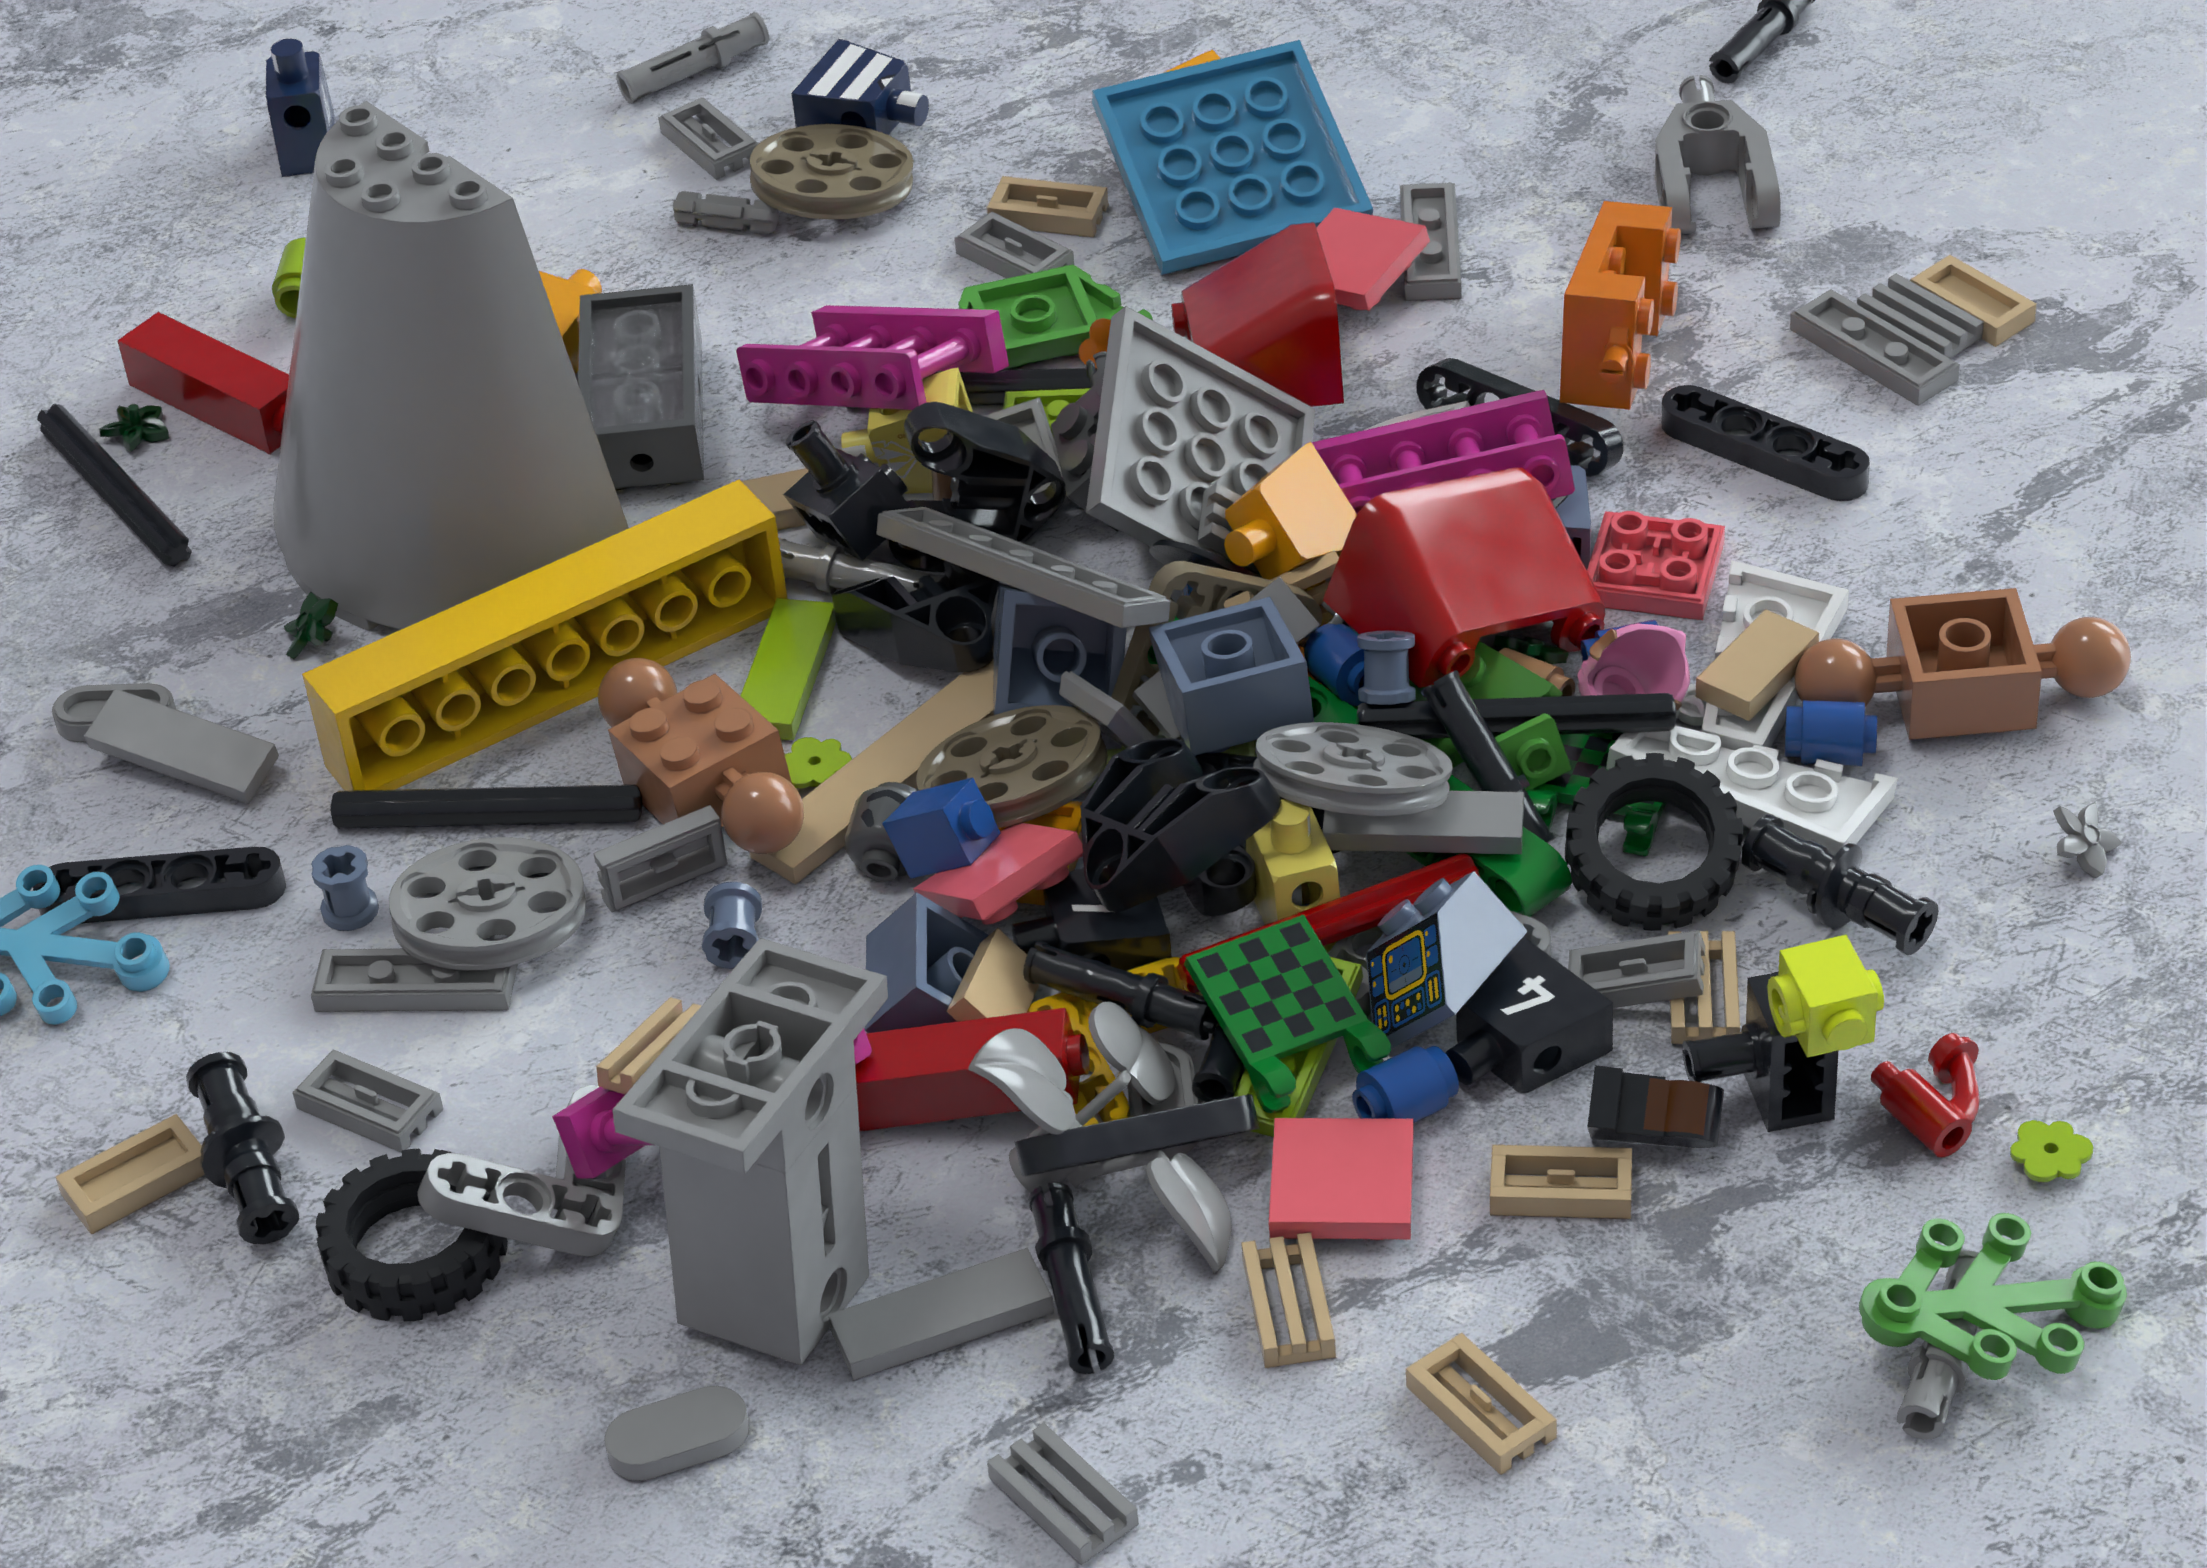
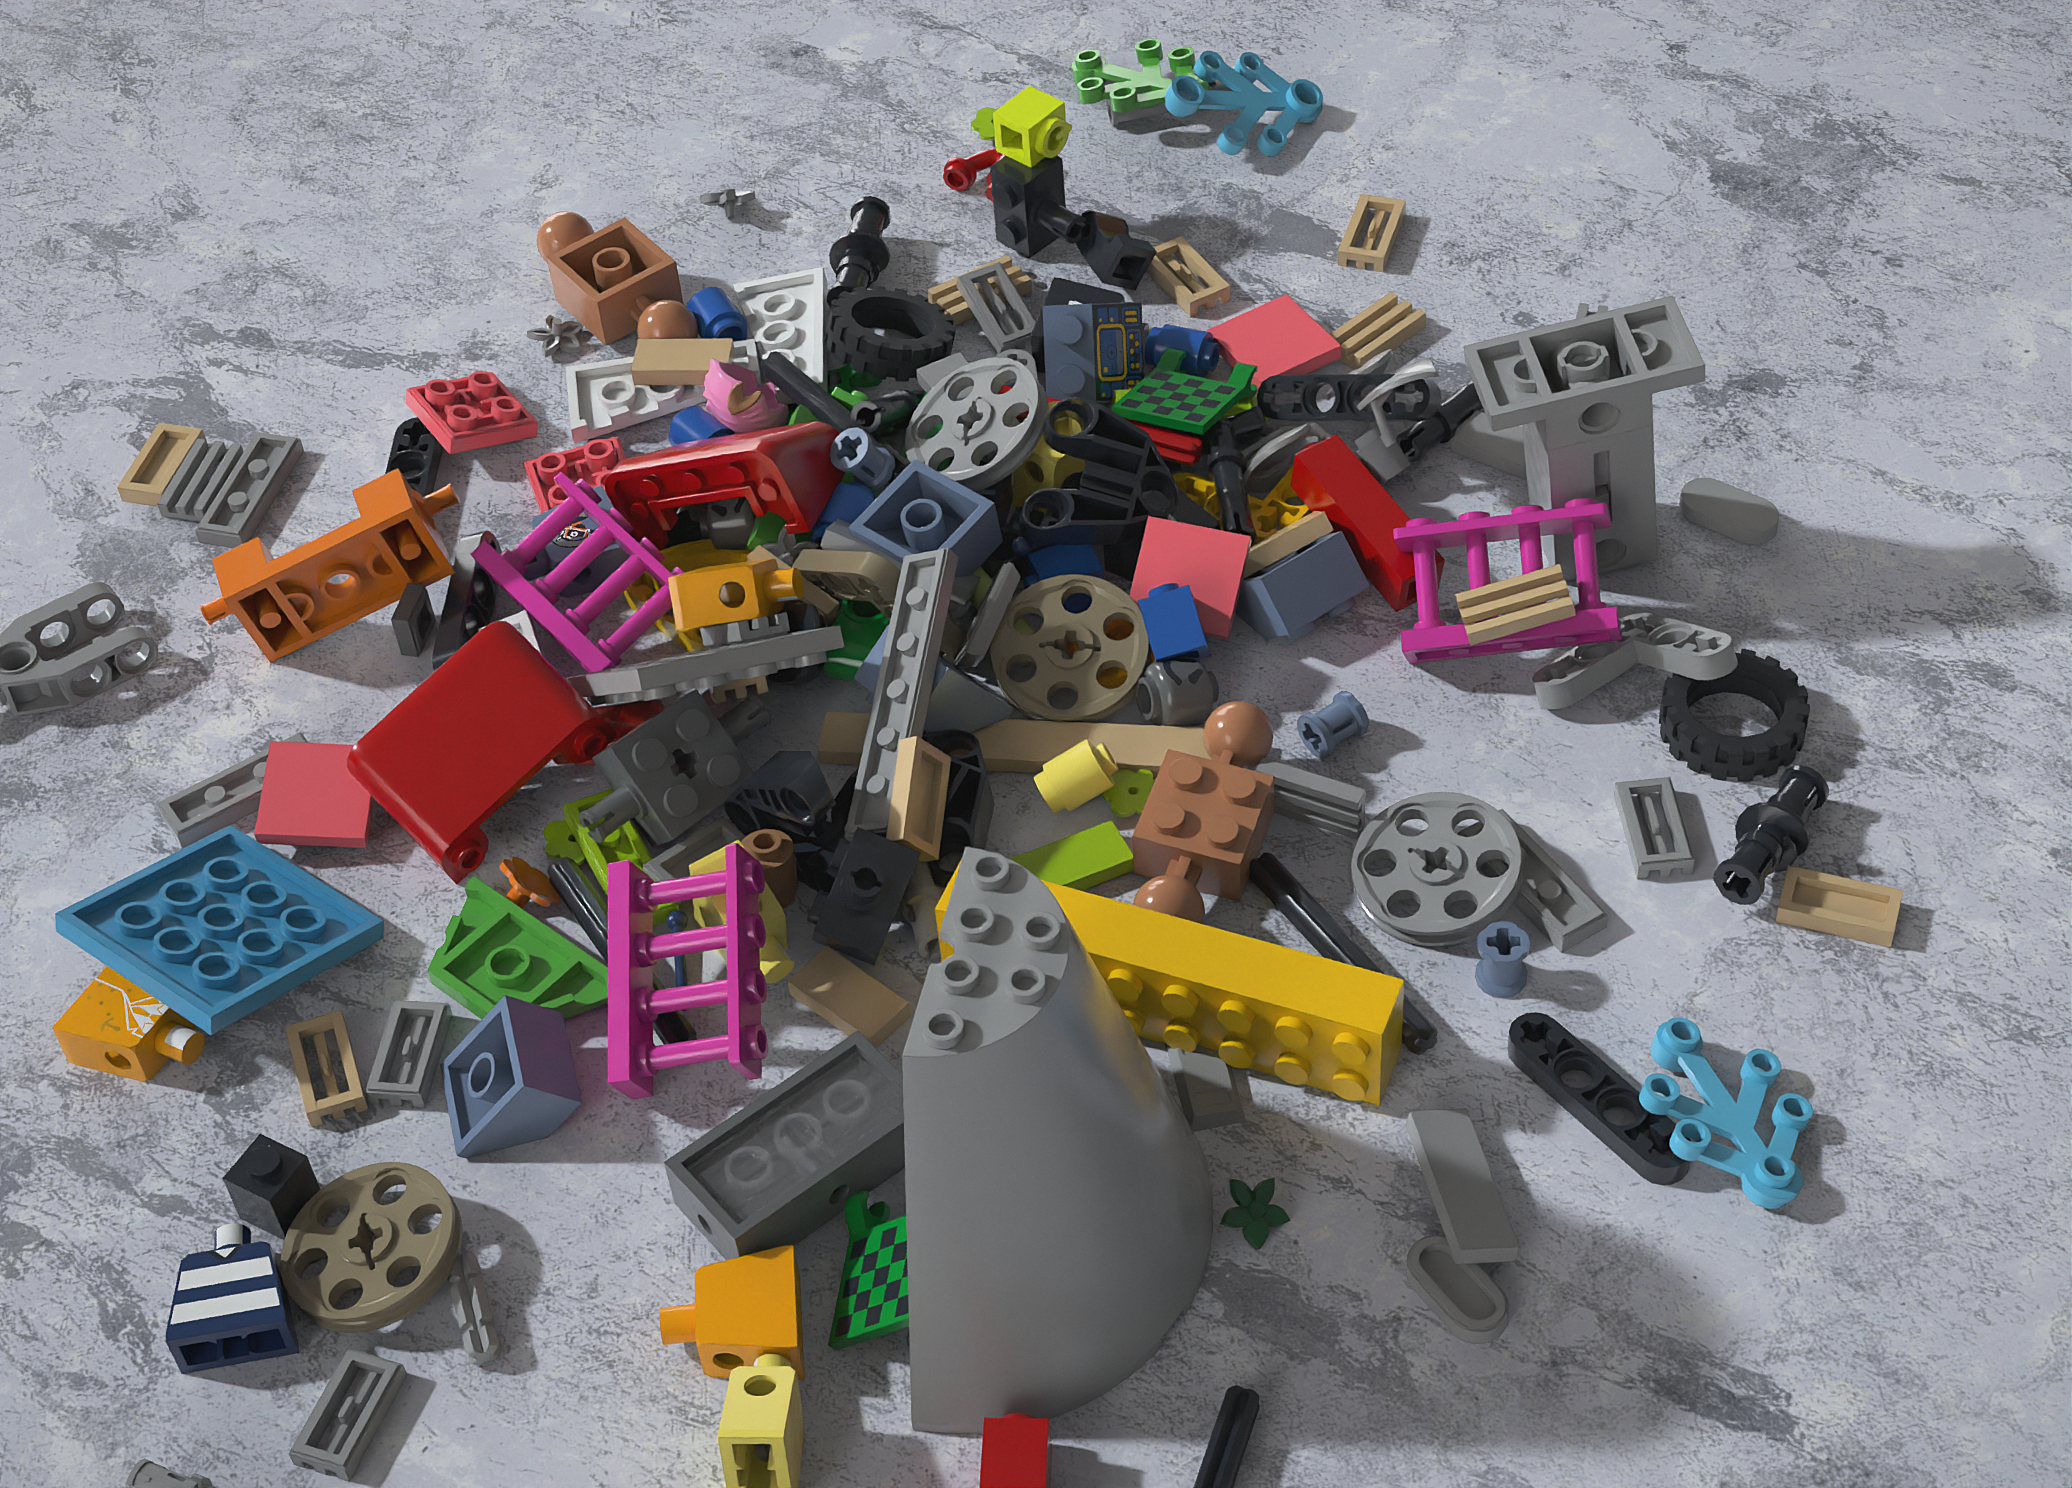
camera: 125 degrees left, 5 degrees up
none -> black brick [222,1134,321,1240]
none -> dark grey tile [391,583,436,657]
none -> coral tile [405,371,538,454]
none -> sand blue slope [440,995,582,1159]
none -> tan tile [886,736,951,863]
none -> light yellow brick [1034,738,1119,814]
none -> medium azure plant [1165,51,1323,156]

